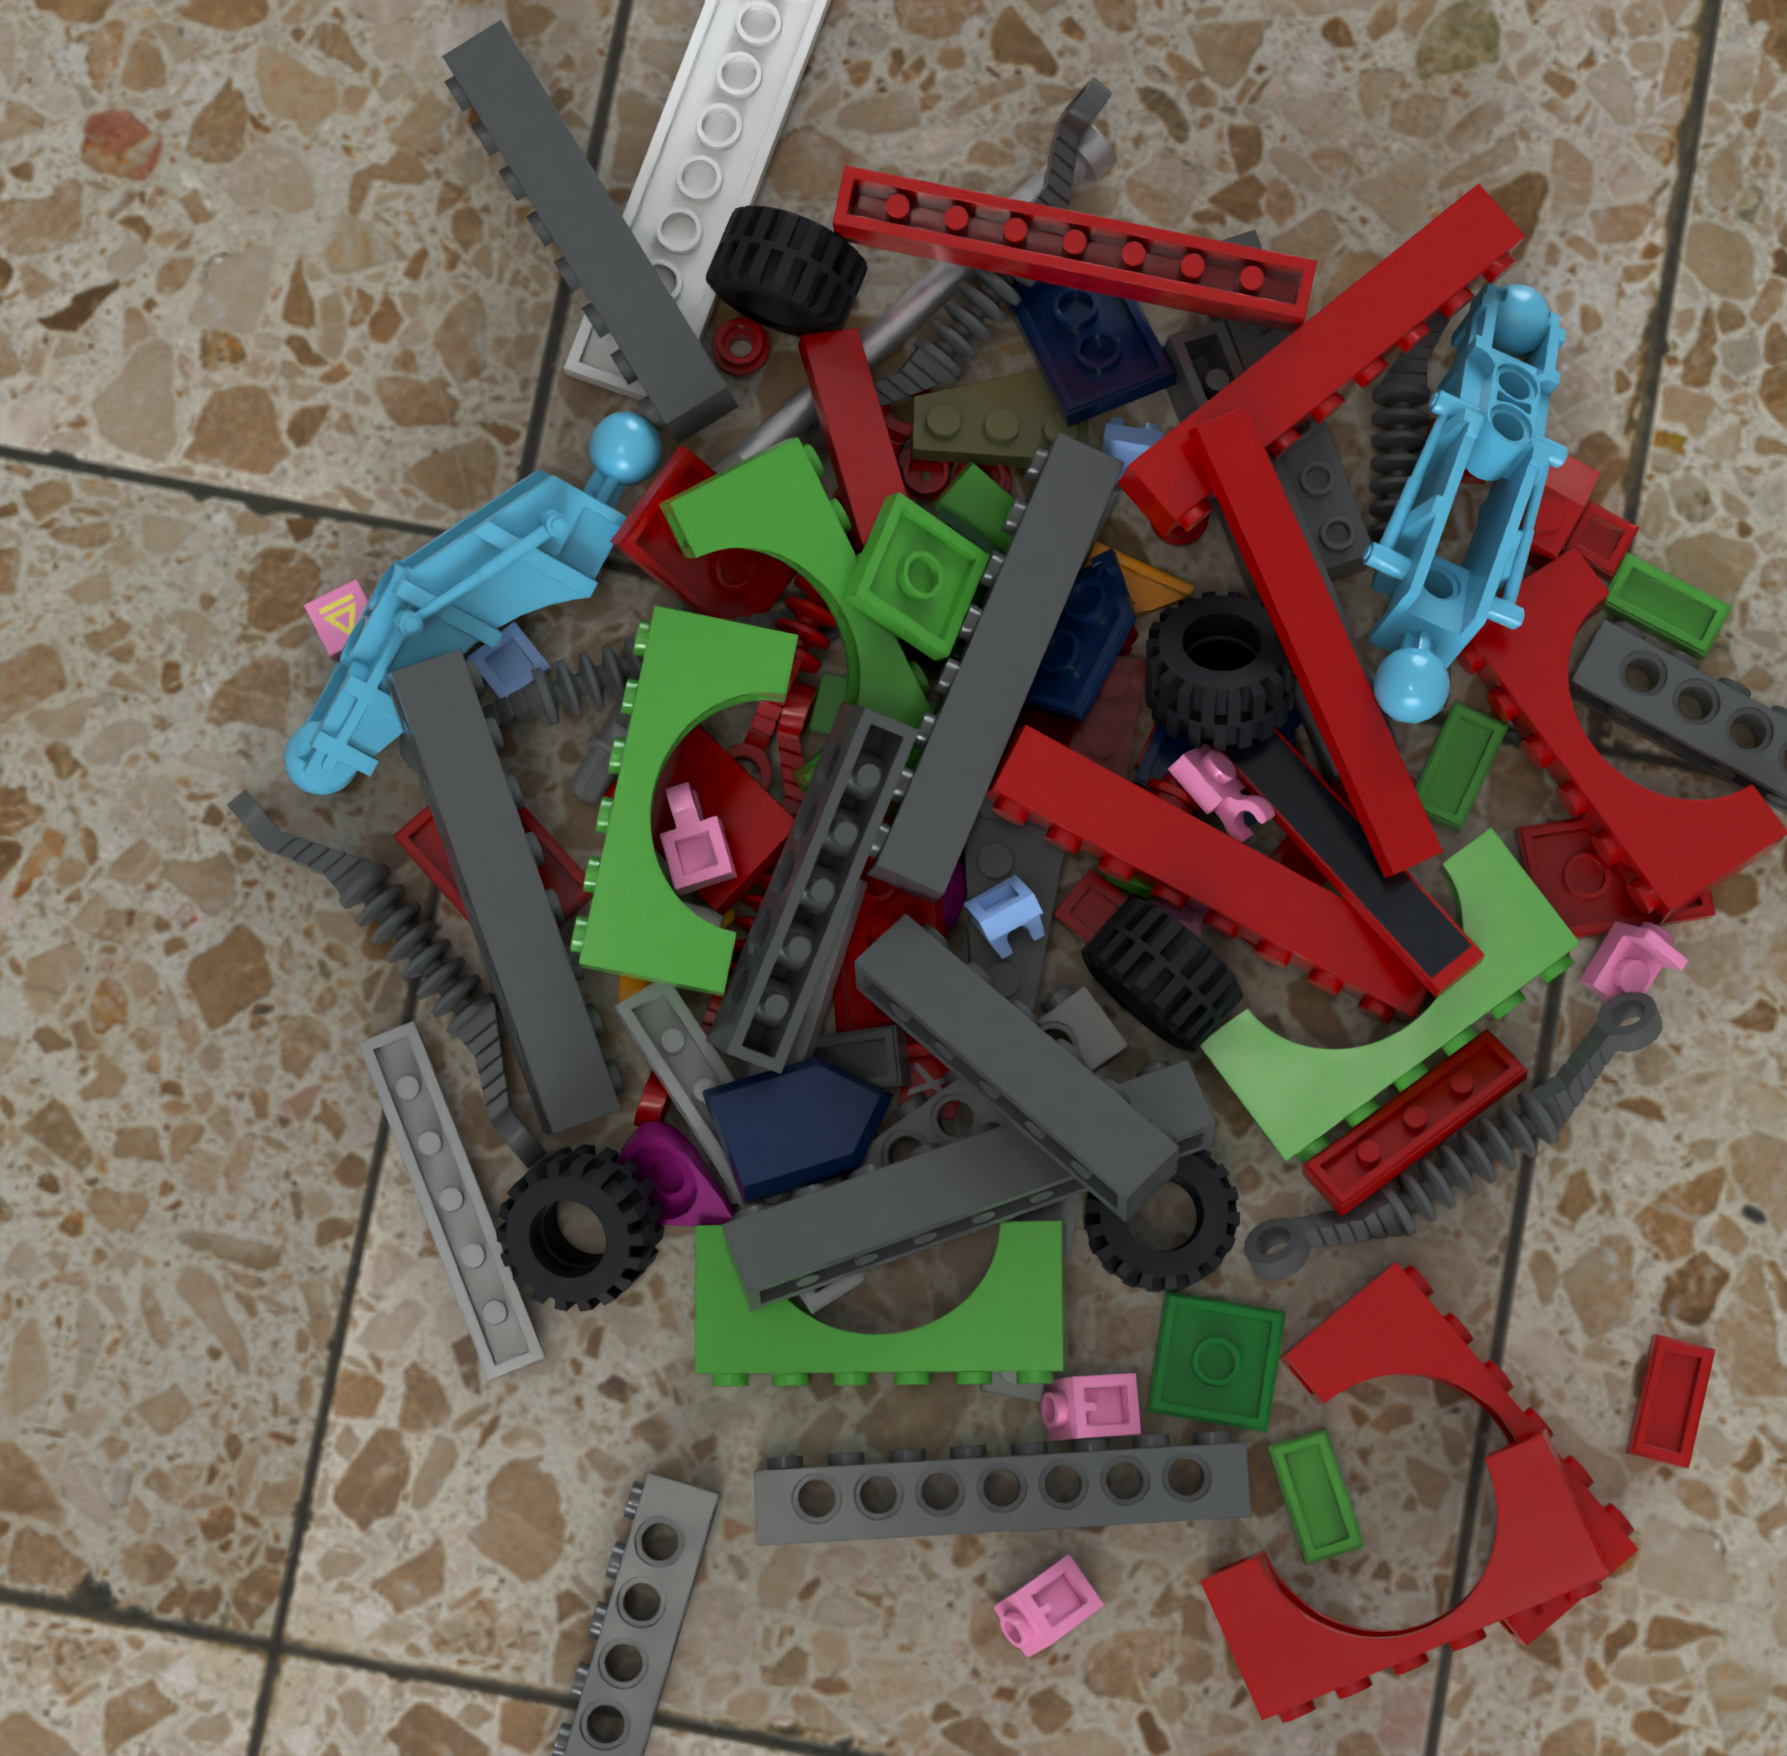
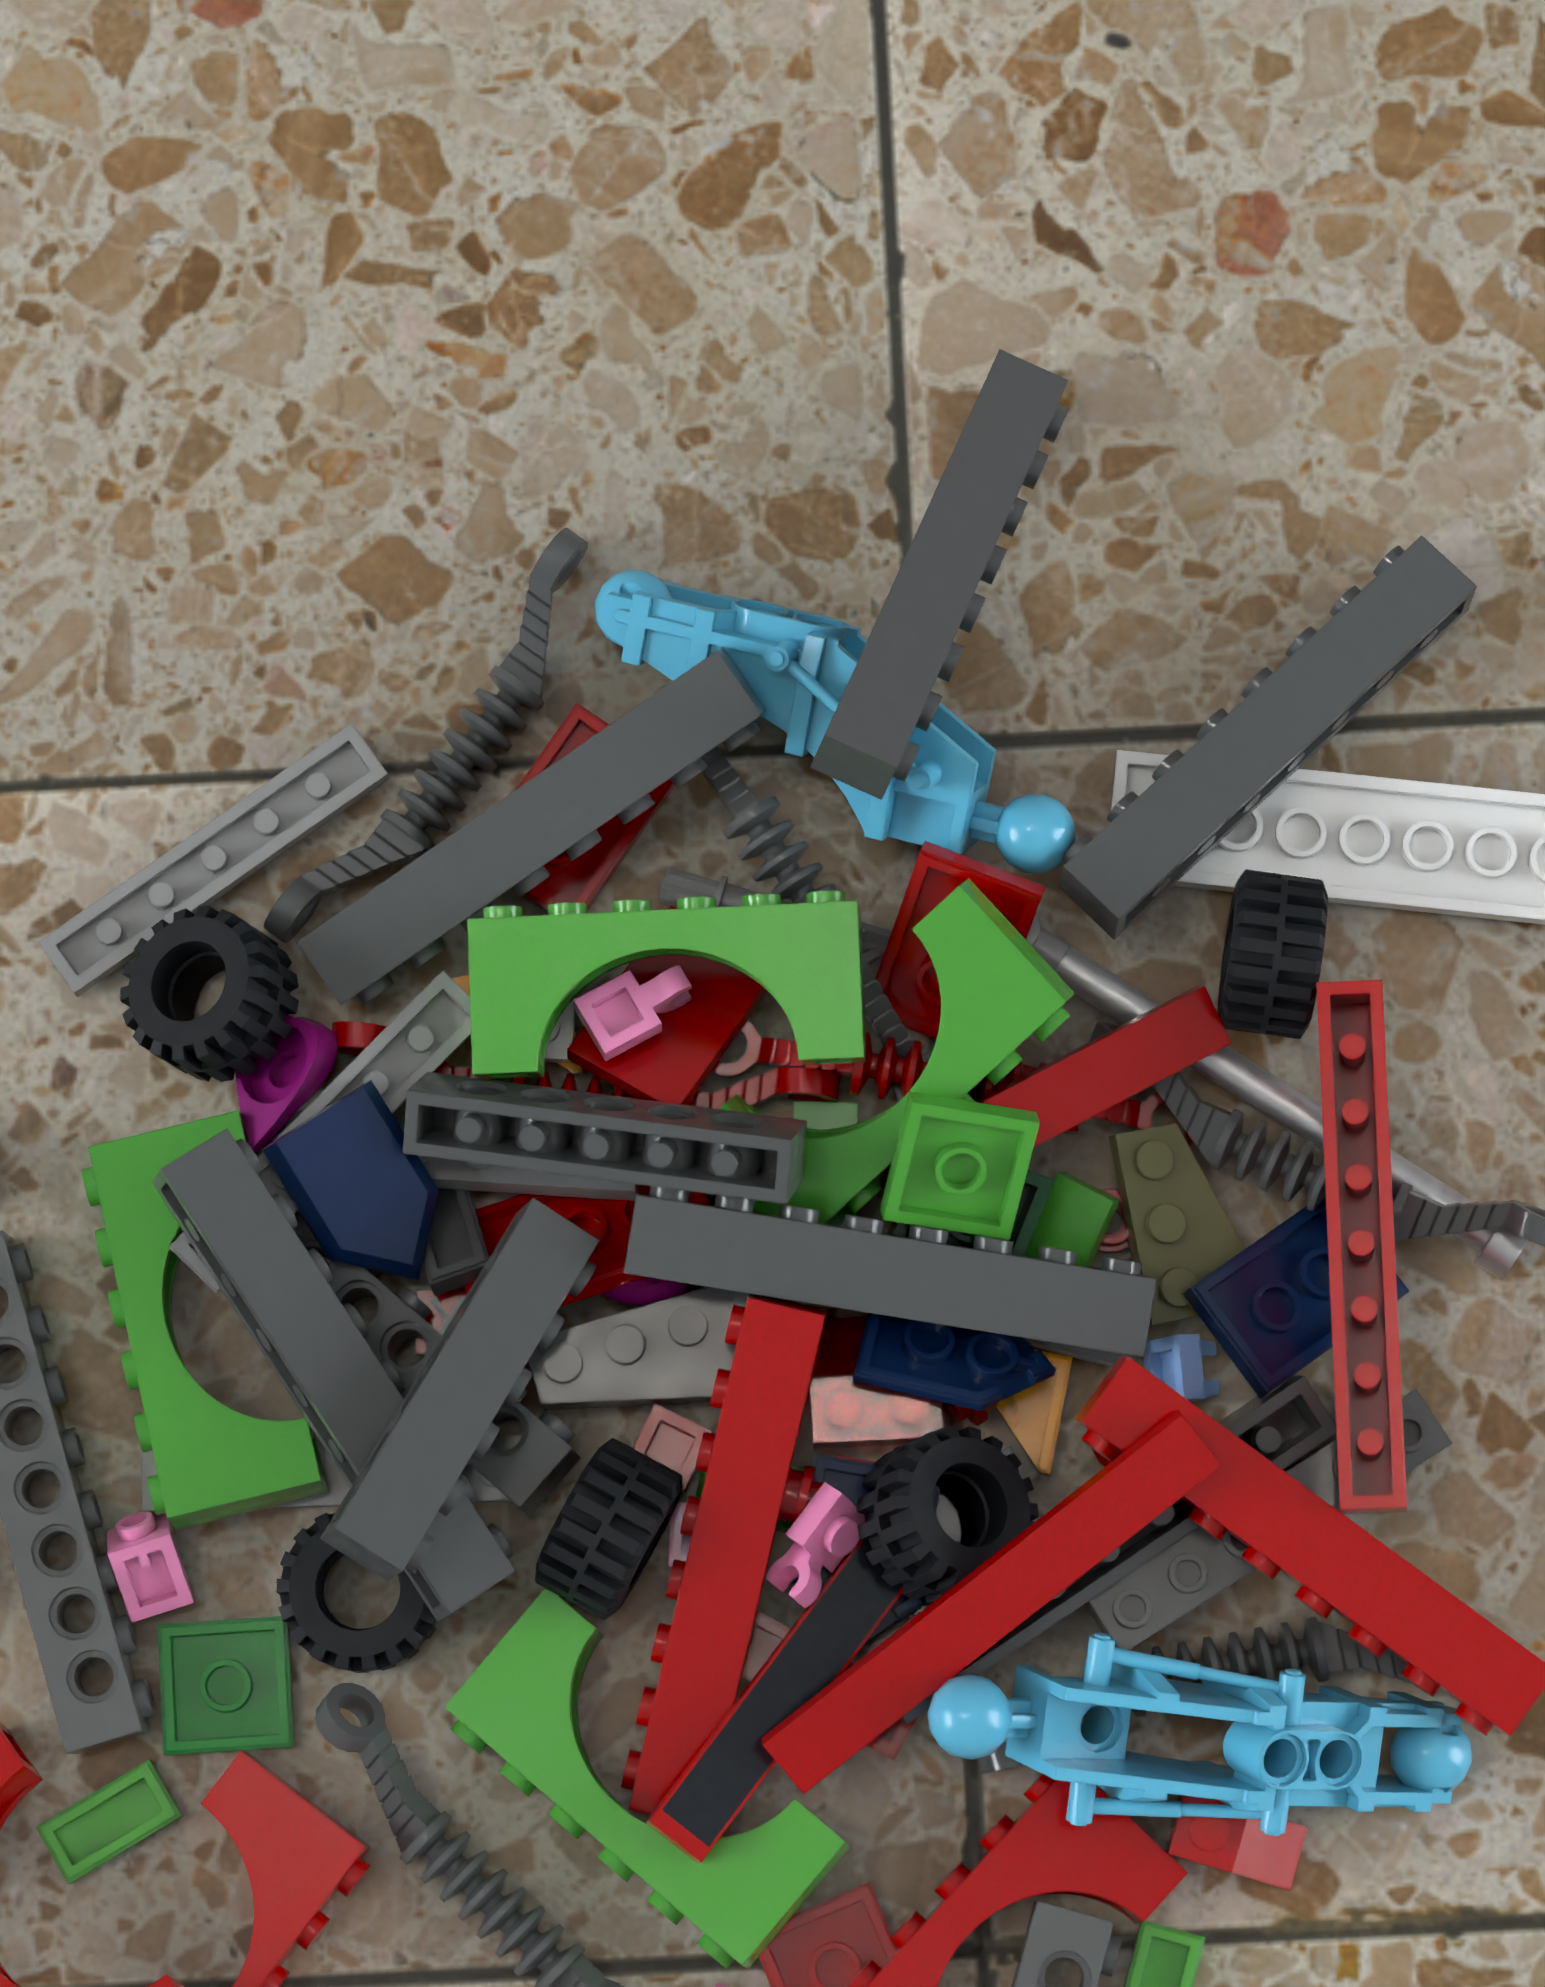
camera: 80 degrees right, 0 degrees up
bright pink tile [304,579,368,661] -> none
light blue tile [467,621,553,699] -> none
red plate [711,318,770,376] -> none
red plate [897,447,955,503] -> none
light blue tile [963,874,1045,959] -> none
red tile [1302,1029,1527,1217] -> none
bright green tile [1415,701,1509,834] -> none
red tile [1558,499,1640,582] -> none
none -> dark grey brick [810,349,1069,800]

